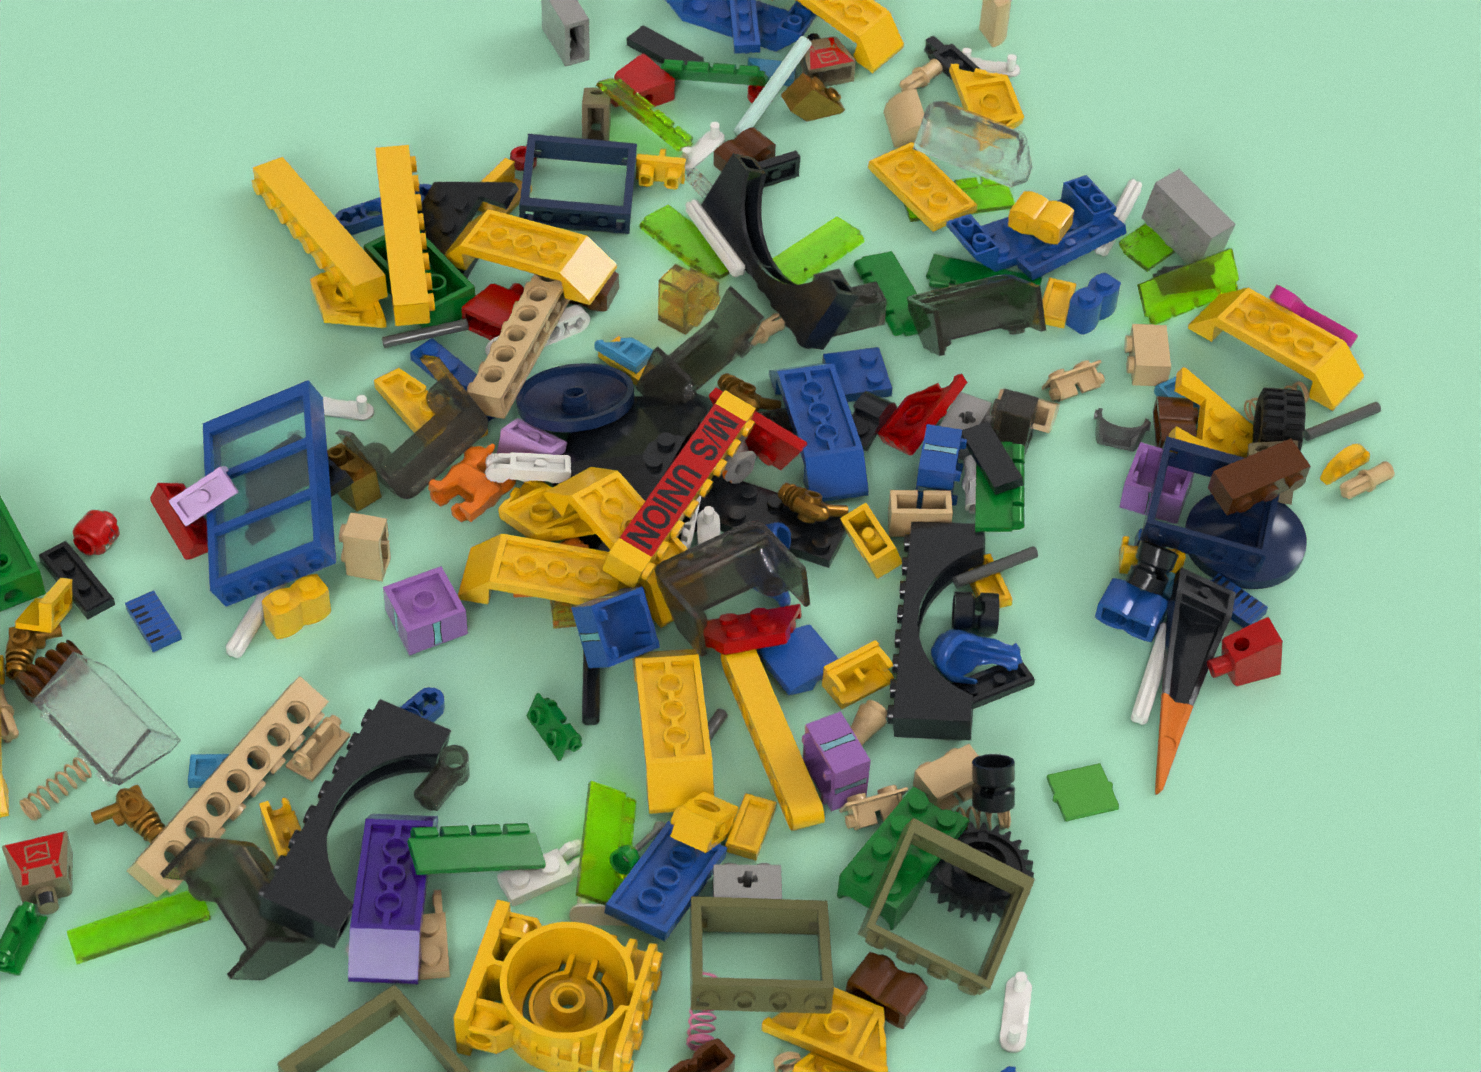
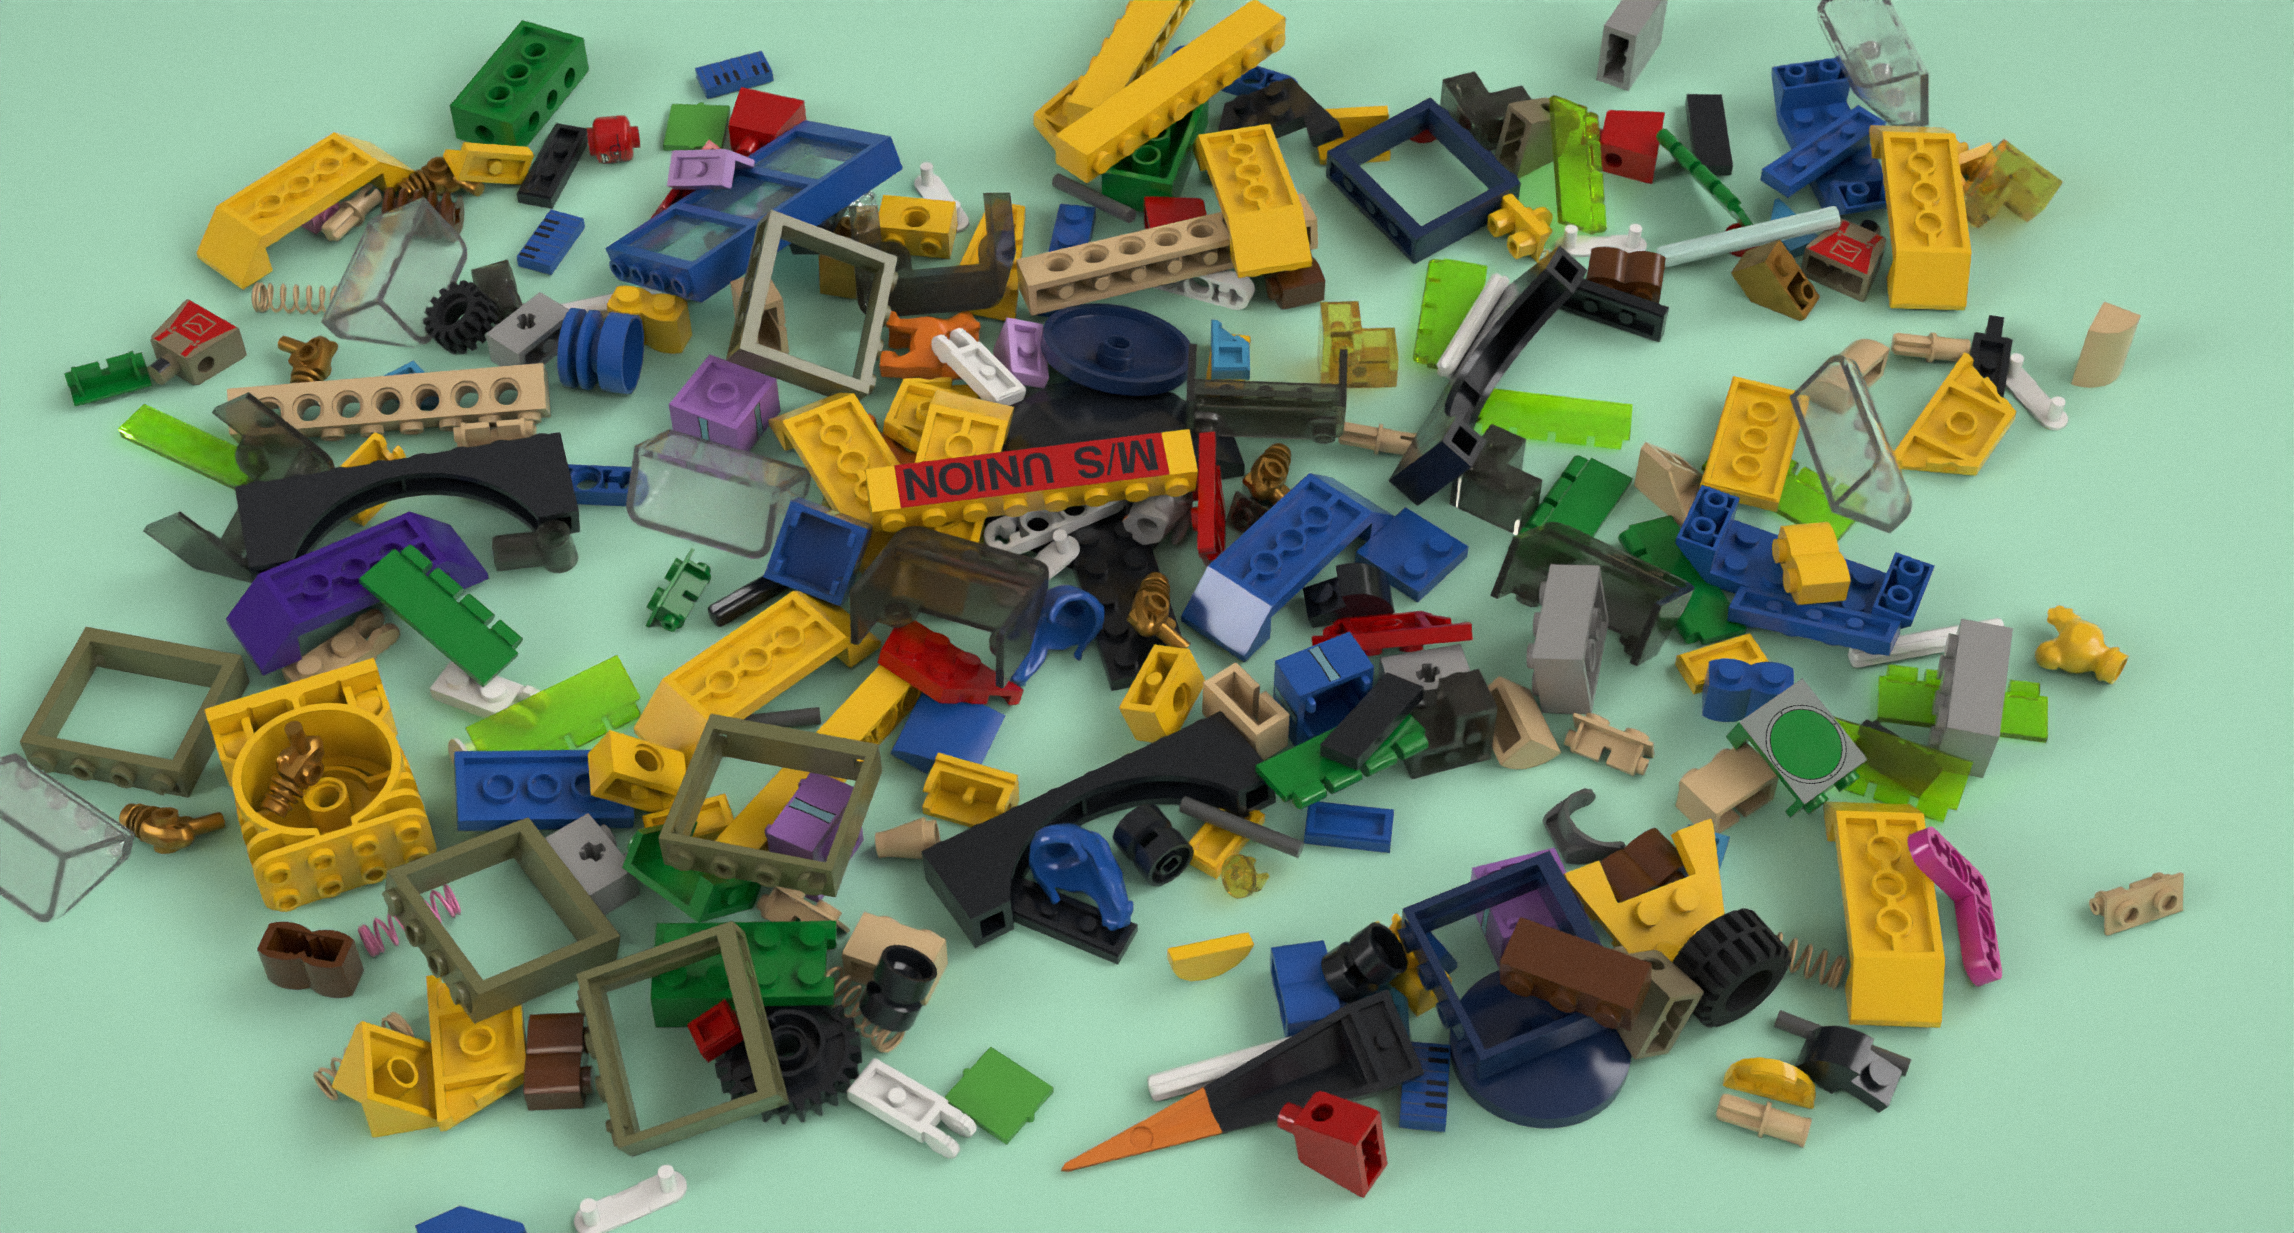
camera: 55 degrees right, 0 degrees up
green hinge [610,821,665,875] -> none
none -> pearl gold piece [261,721,325,818]
none -> black tyre [423,280,498,354]
none -> clear smoke piece [471,259,522,325]
none -> light grey brick [486,292,569,366]
none -> blue wheel [557,308,644,394]
none -> green panel [622,821,762,923]
none -> clear windscreen [626,429,811,559]
none -> olive window [658,714,882,898]
none -> bright green piece [663,102,730,151]
none -> red tile [686,999,744,1063]
none -> blue tile [695,51,774,99]
none -> olive window [726,209,898,401]
none -> red torso [728,87,806,157]
none -> white hinge [846,1058,977,1159]
none -> yellow brick [875,195,958,259]
none -> yellow tile [1167,932,1254,981]
none -> clear yellow plate [1221,854,1269,899]
none -> blue tile [1304,801,1394,853]
none -> clear smoke brick [1440,71,1531,151]
none -> light grey brick [1526,564,1609,714]
none -> tan slope [1634,442,1703,527]
none -> panel [1726,678,1868,818]
none -> black brick [1795,1026,1902,1113]
none -> yellow animal [2034,605,2129,685]
none -> tan hinge [2089,872,2184,936]

